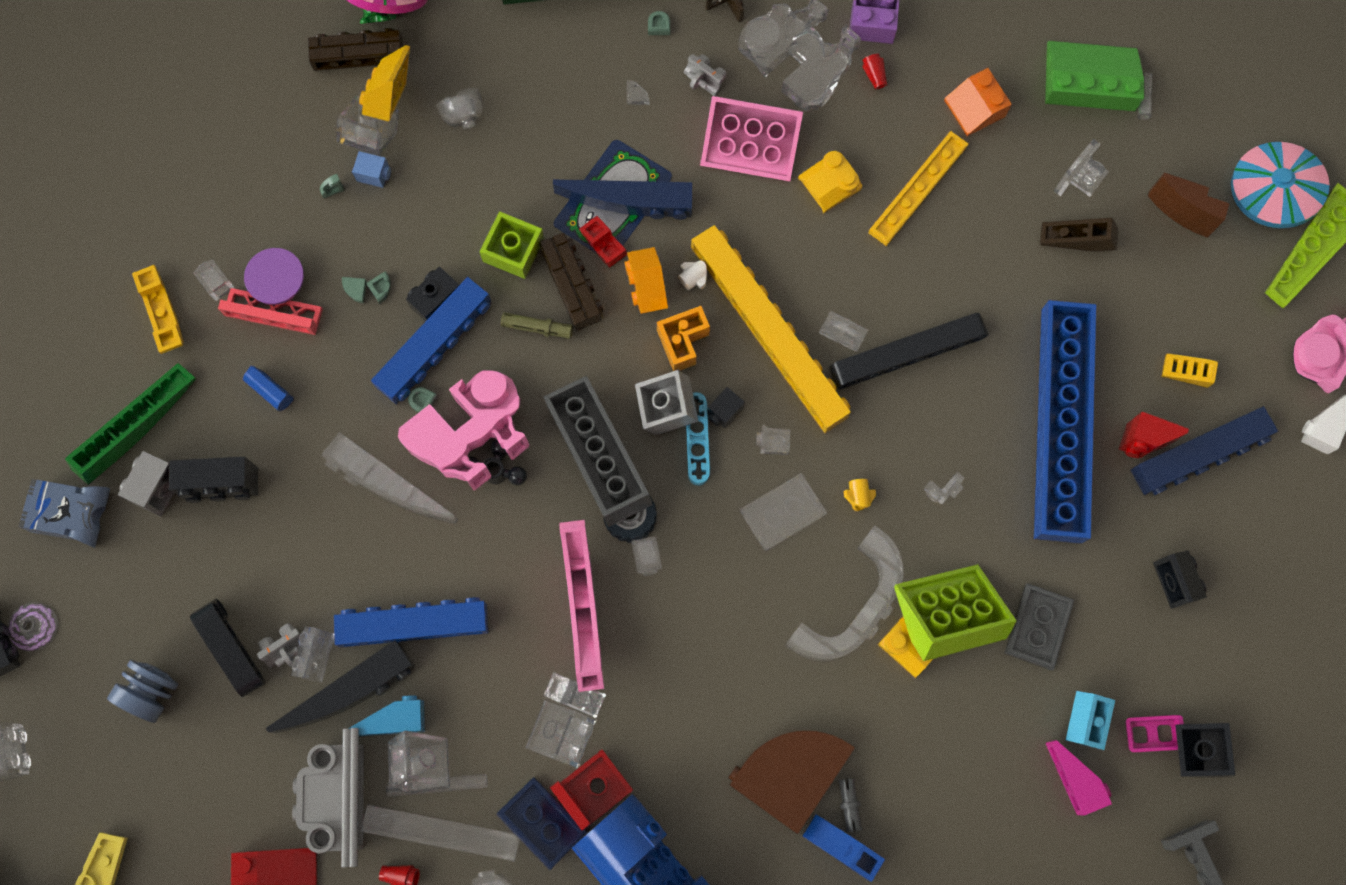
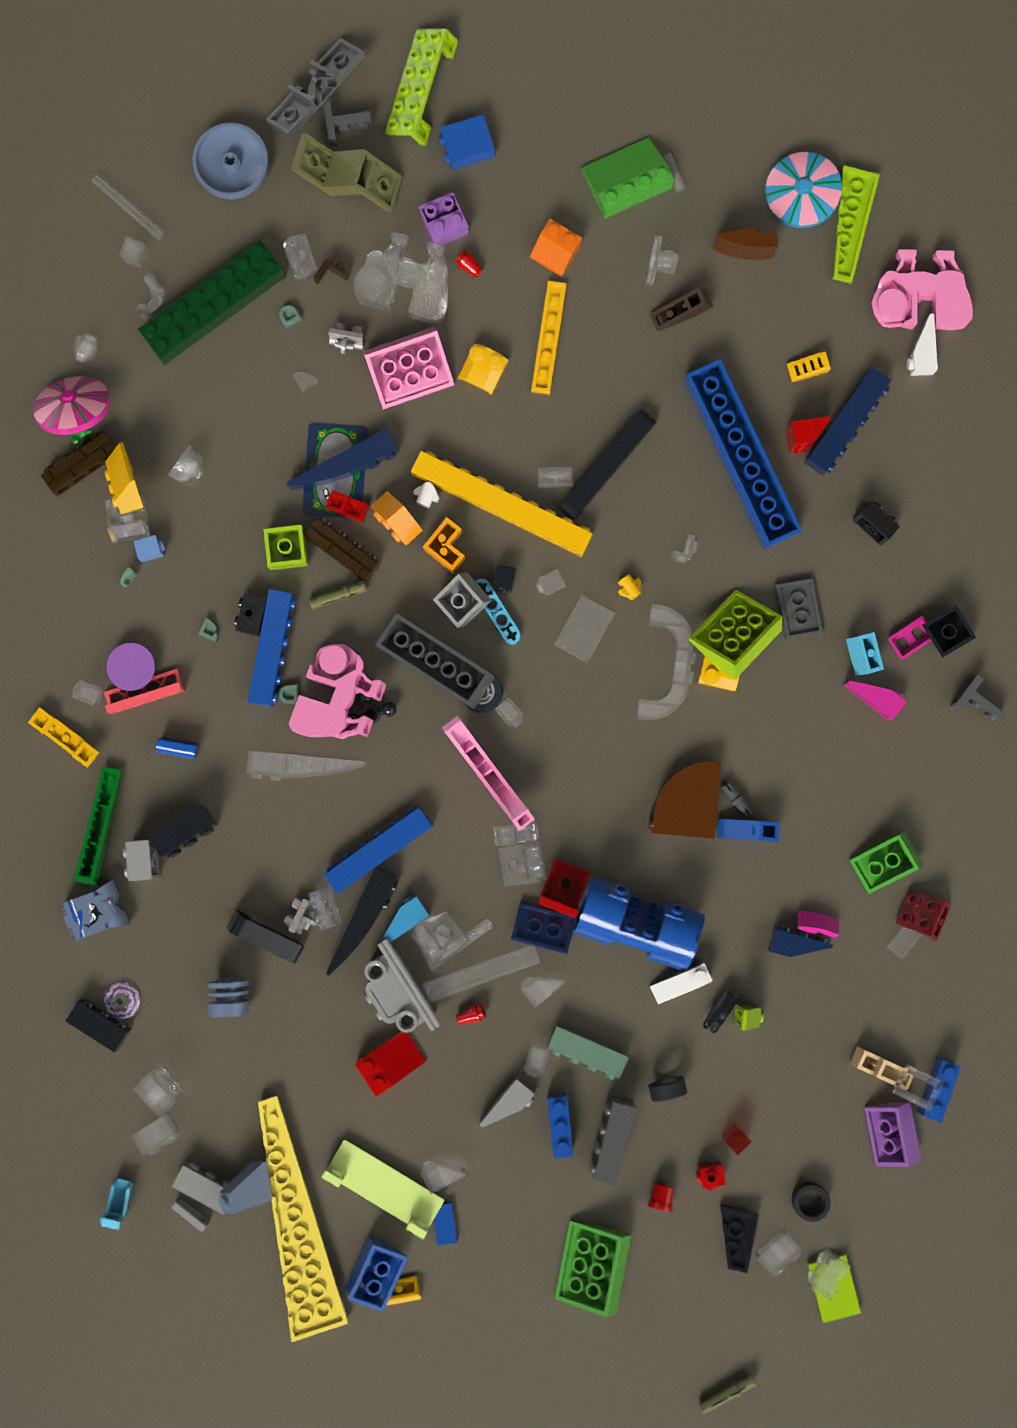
camera: 30 degrees left, 10 degrees up
sand green tile [342,277,367,304] -> none

